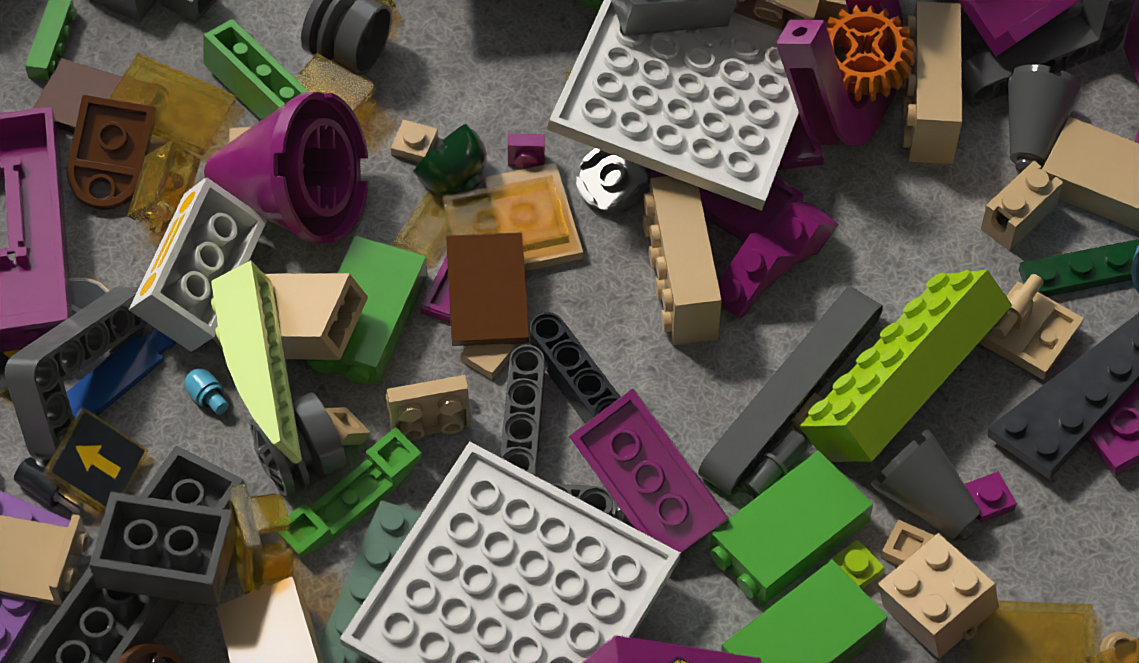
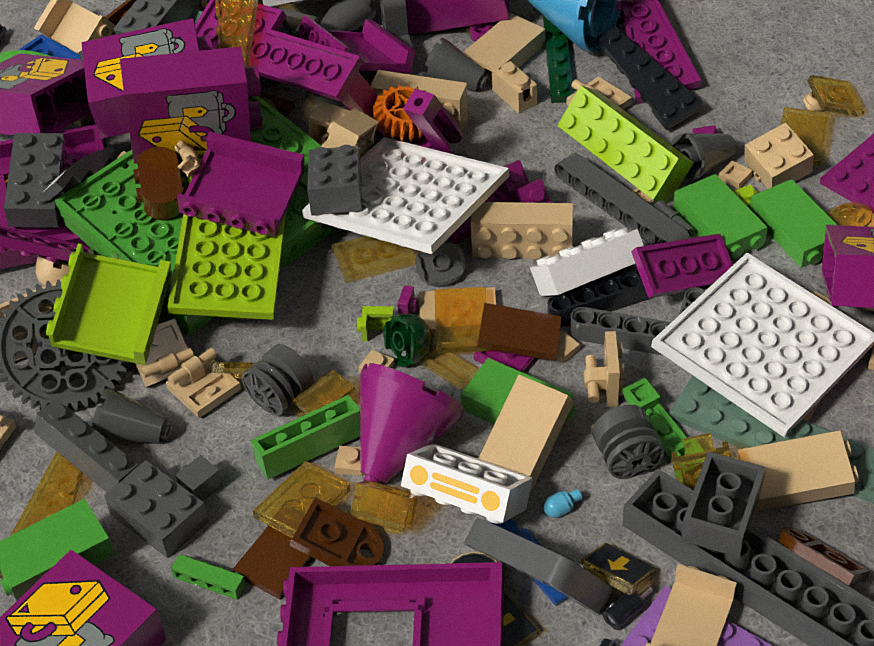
camera: 75 degrees left, 10 degrees down
yellowish green slope [211,261,302,464] -> none
none -> lime bracket [357,306,394,342]
none -> white brick [530,227,644,296]

